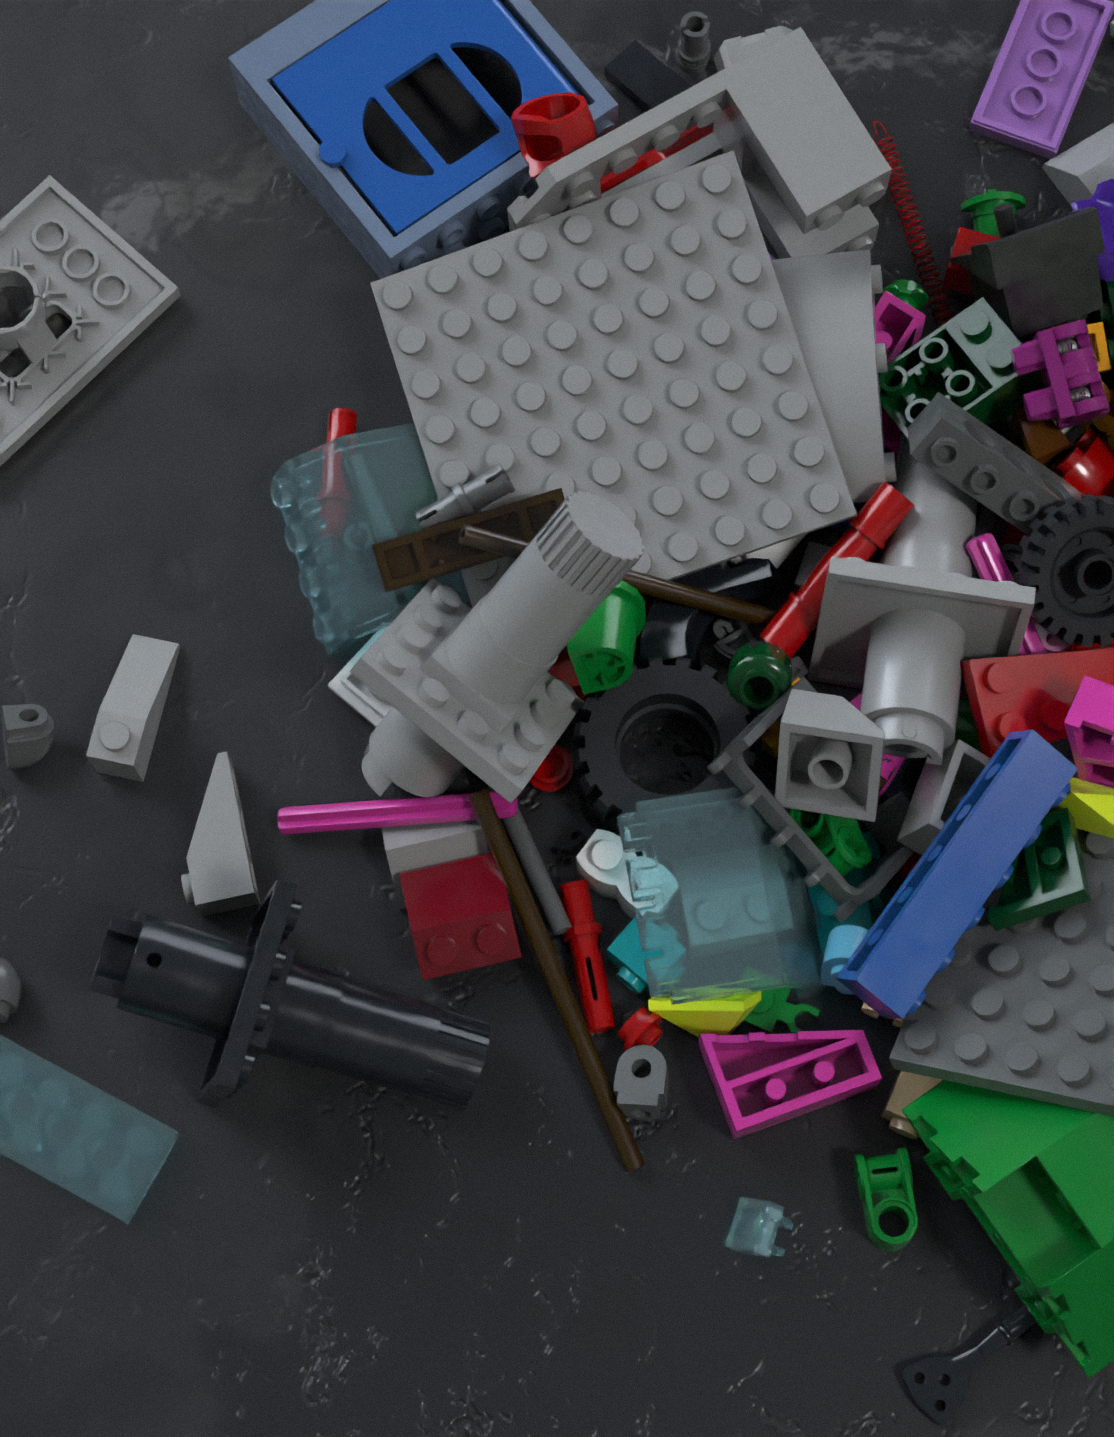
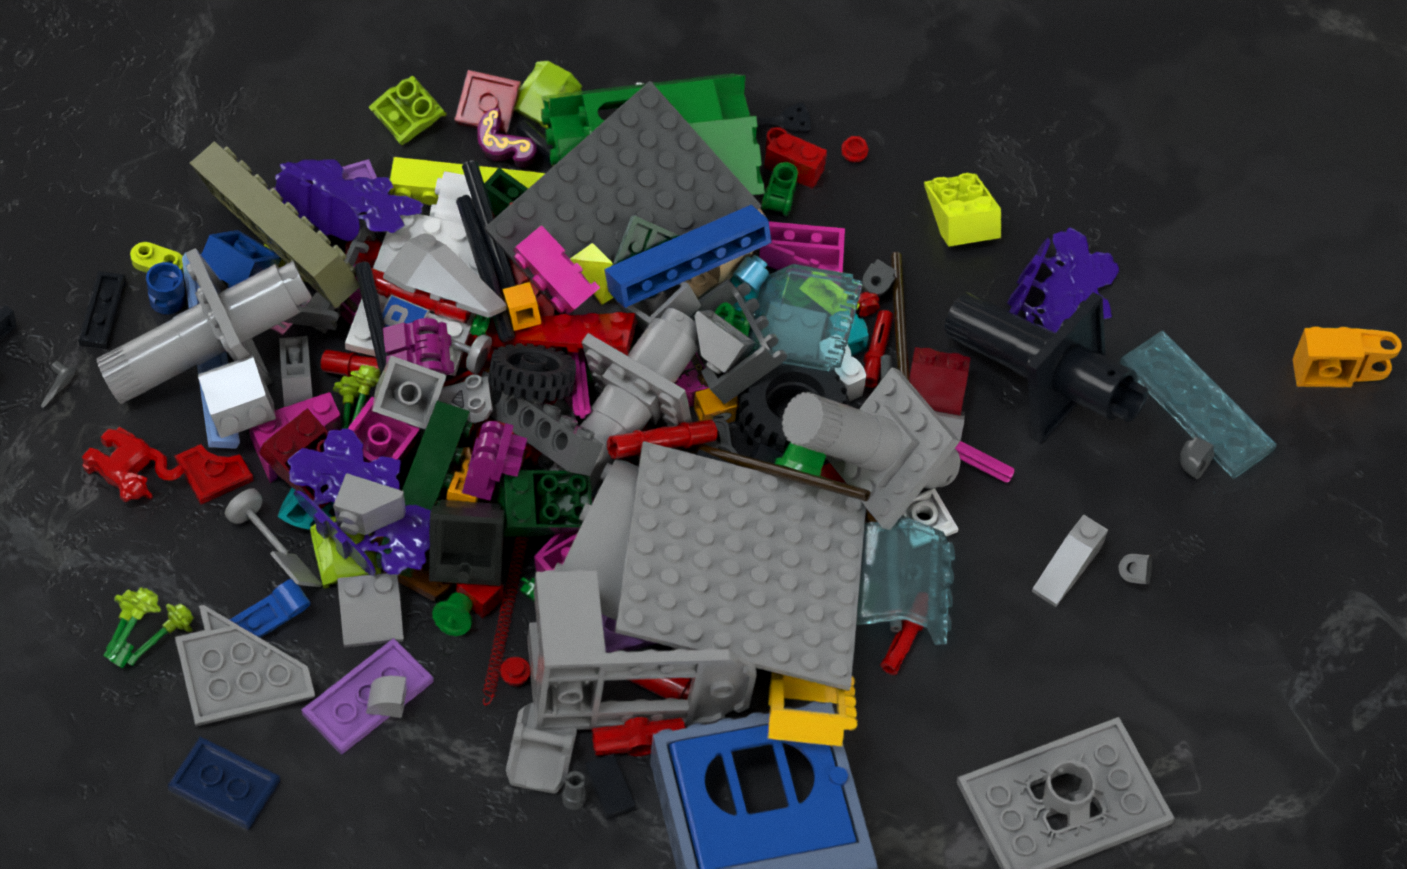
camera: 165 degrees left, 15 degrees down
light grey slope [181,751,260,916] -> none
dark brown plate [372,488,565,593] -> none
dark grey pin [415,463,515,529] -> none
red piece [511,92,596,180] -> none
clear light blue tile [725,1197,794,1257] -> none
dark green head [727,641,793,714] -> none
none -> light grey brick [366,676,407,718]
none -> red hinge [764,127,827,189]
none -> yellow hinge [768,672,857,746]
none -> red plate [841,136,868,162]
none -> neon yellow slope [924,173,1001,246]
none -> dark purple plant [1007,227,1119,332]

